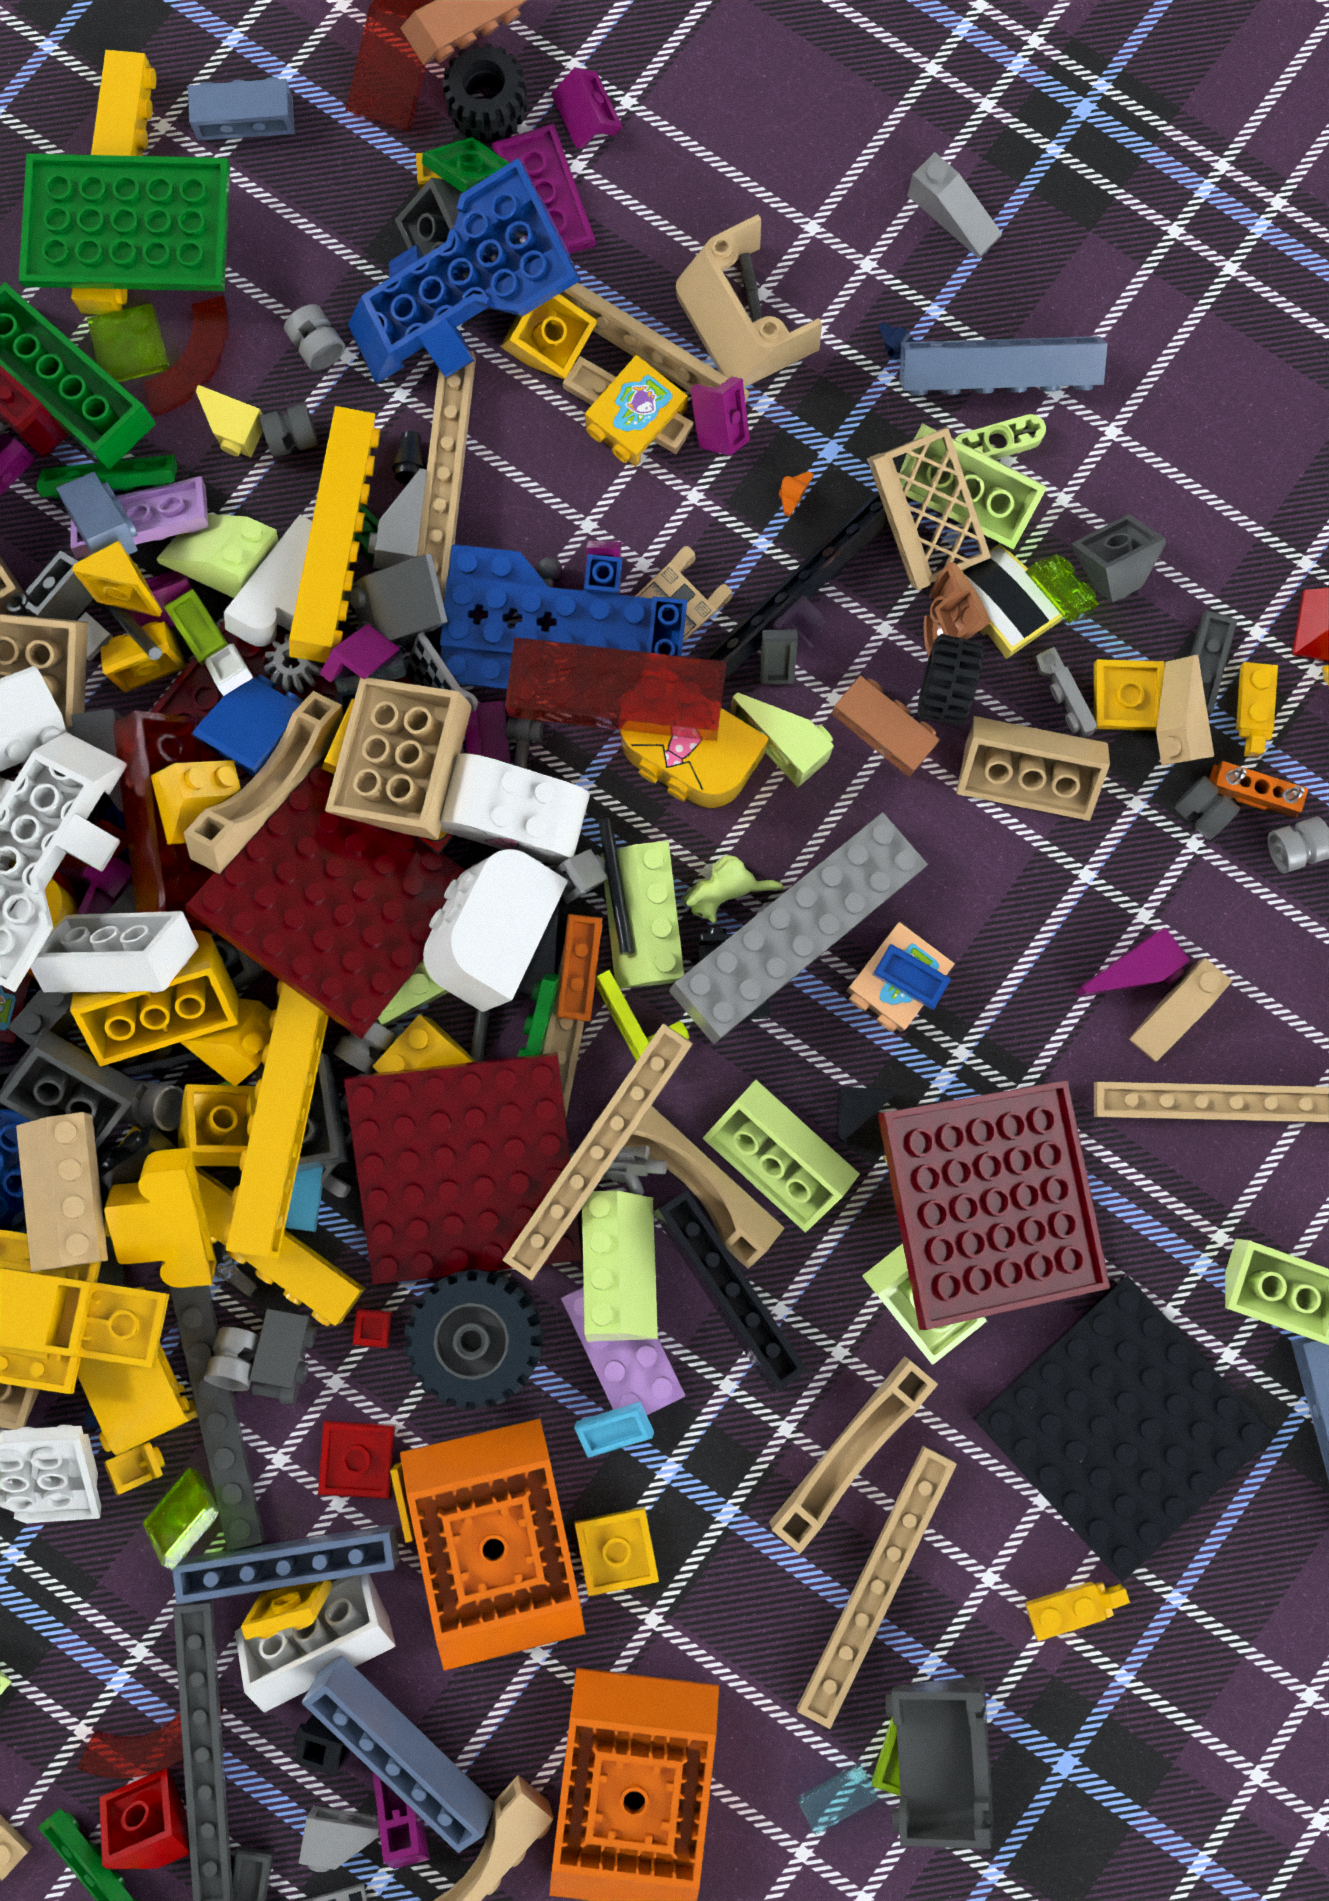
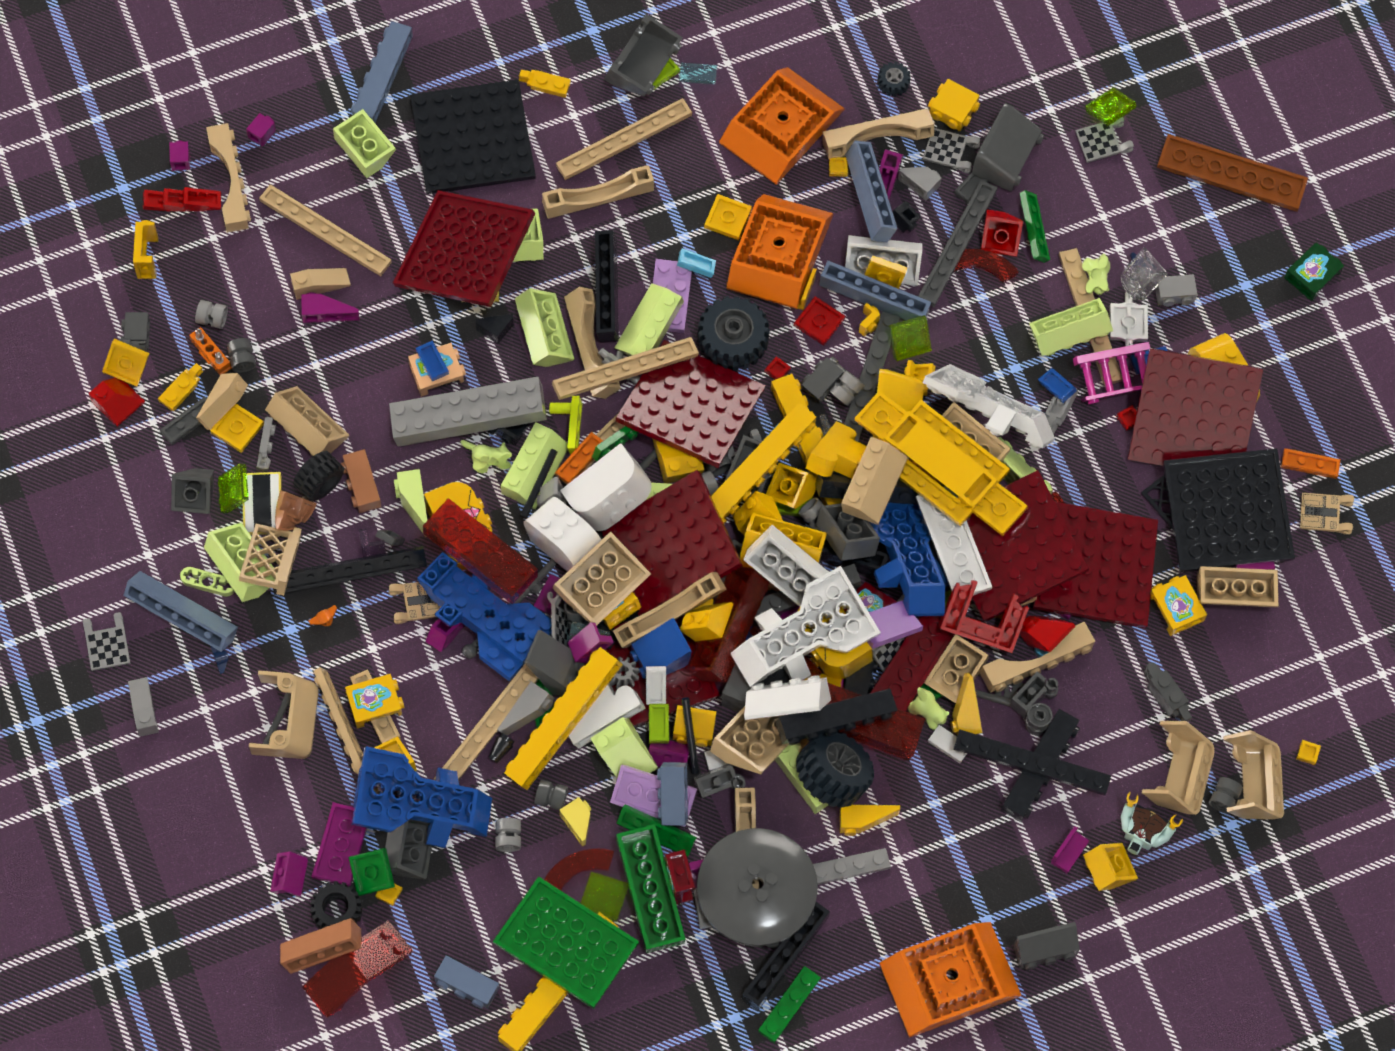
camera: 150 degrees left, 15 degrees down
yellow slope [72,541,162,617] -> none
magenta panel [690,376,750,456] -> none
none -> light grey flag [83,612,131,671]
none -> yellow tile [829,157,848,177]
none -> yellow bracket [859,303,880,337]

